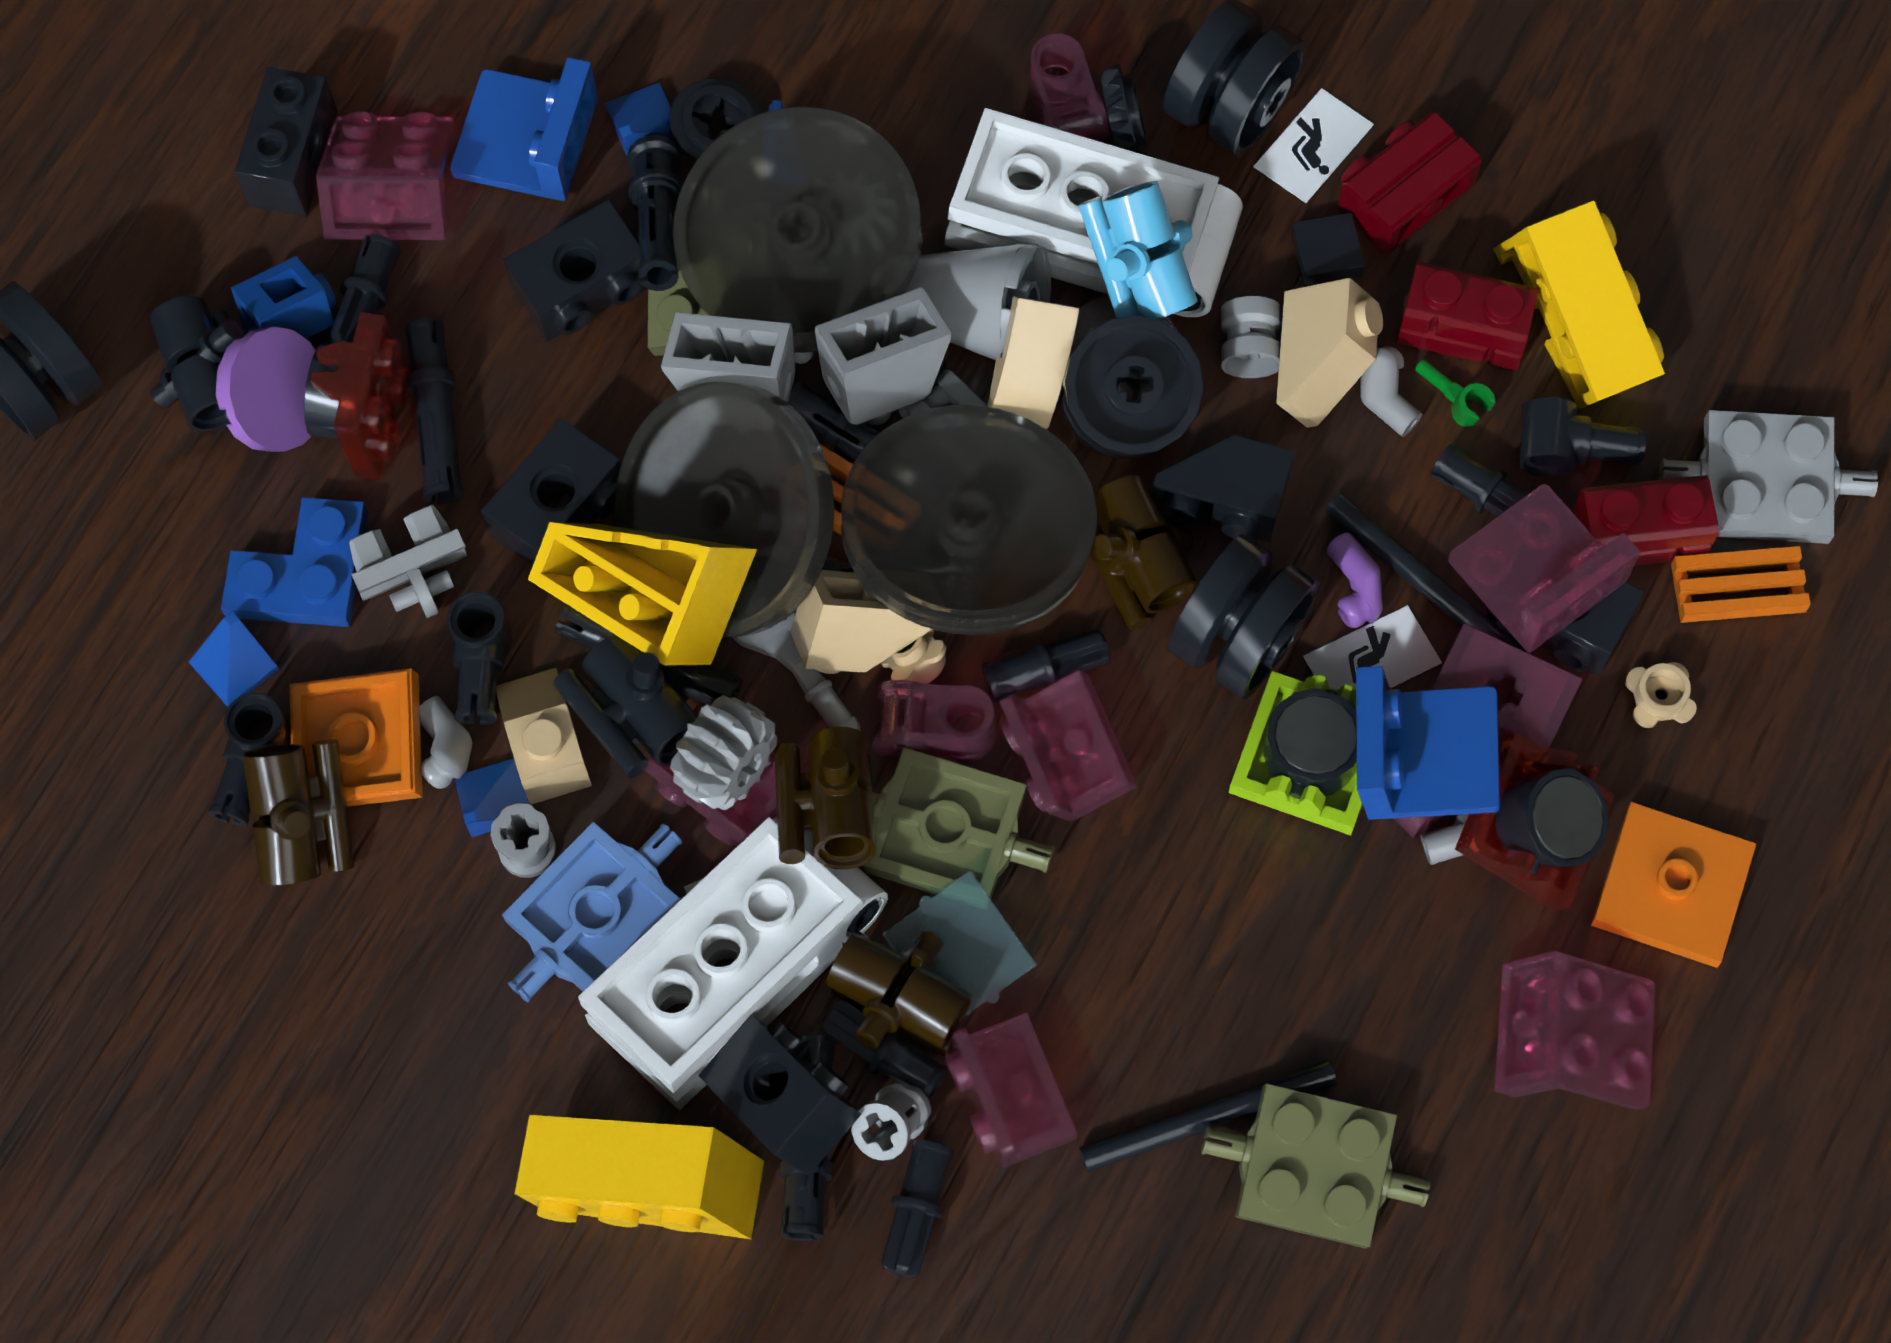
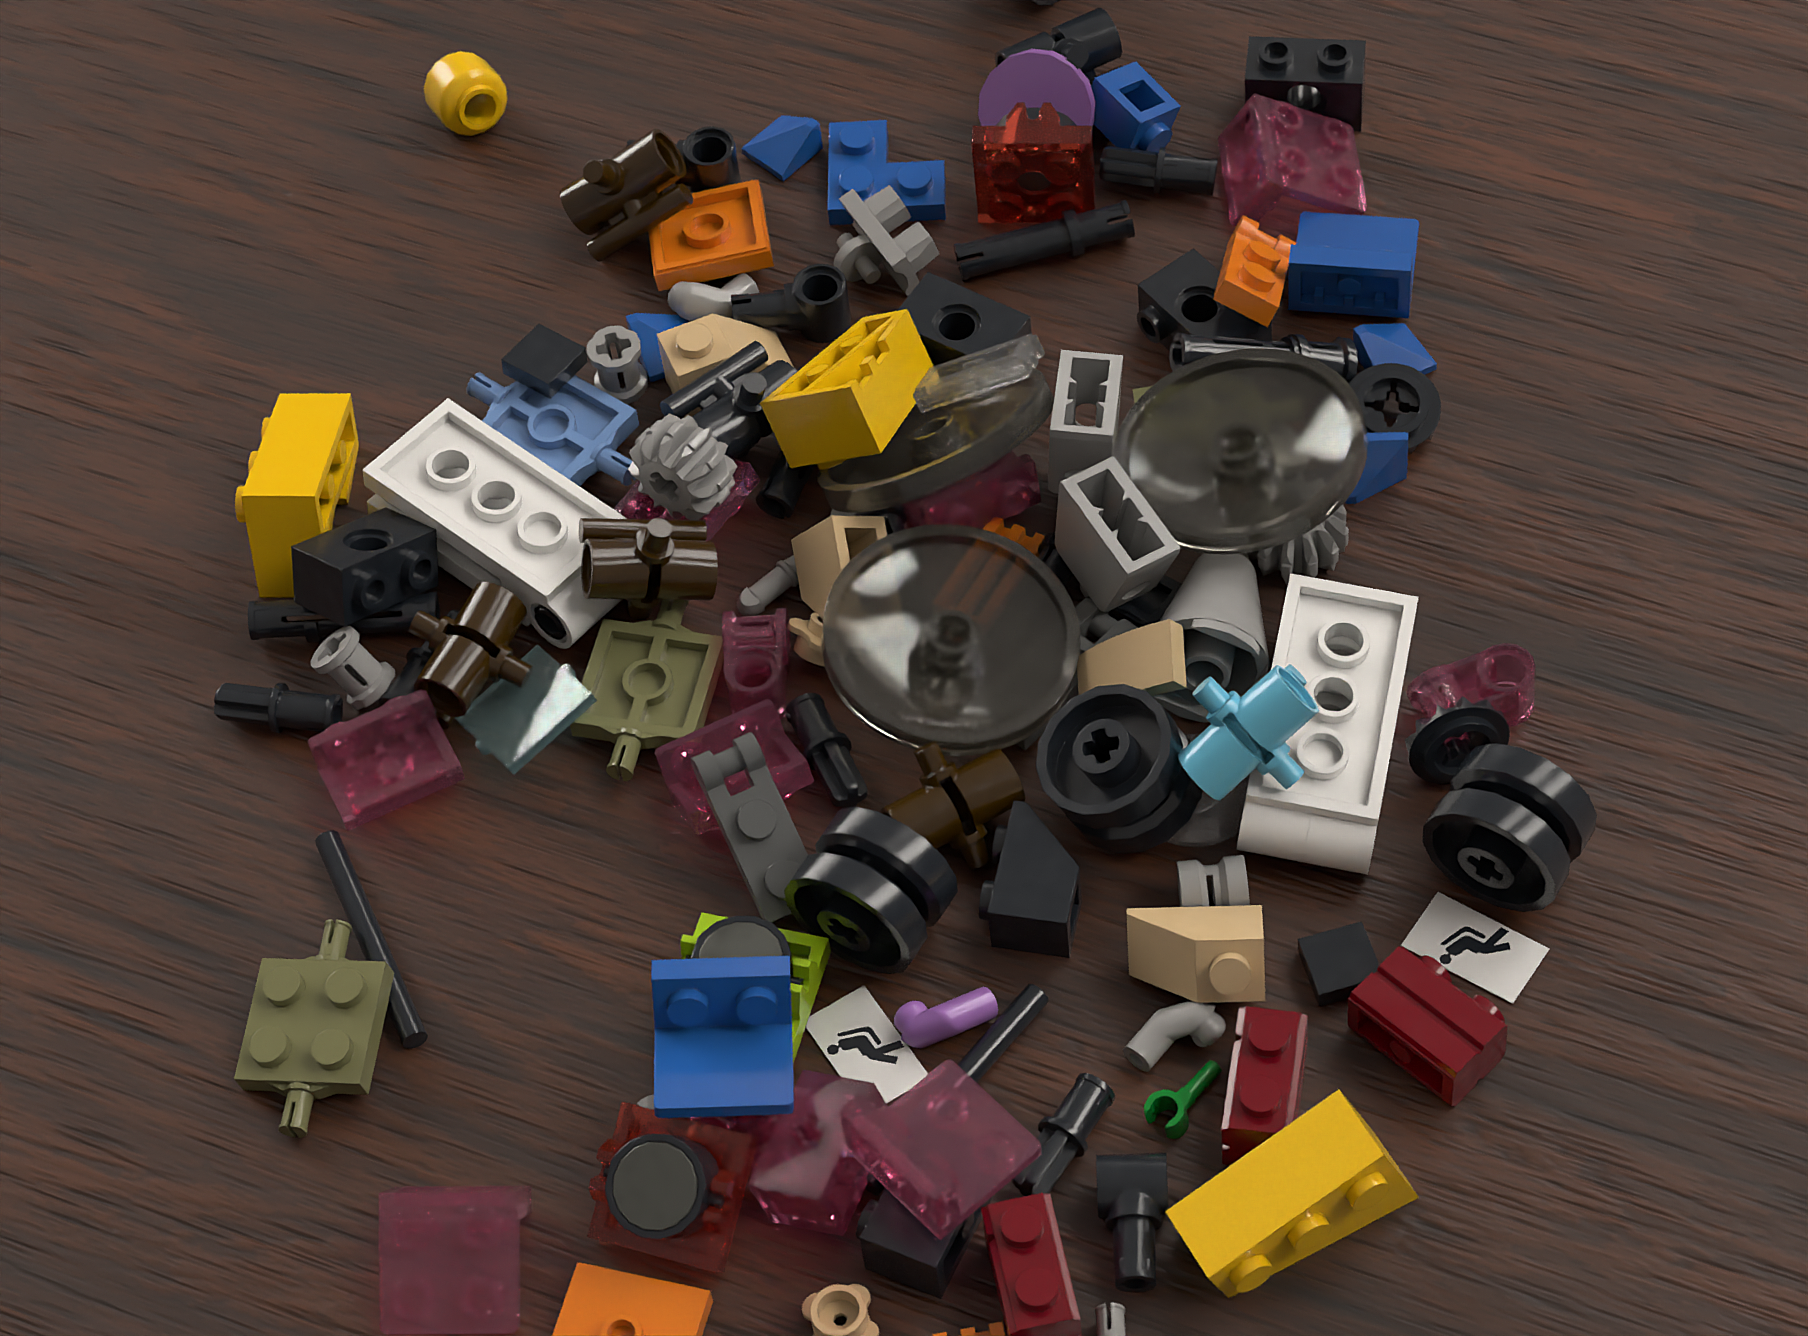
camera: 90 degrees right, 15 degrees down
none -> yellow head [424,51,508,136]
none -> black tile [501,324,588,399]
none -> dark grey plate [690,732,808,924]
none -> clear tile [912,334,1045,413]
none -> orange plate [1213,215,1297,327]

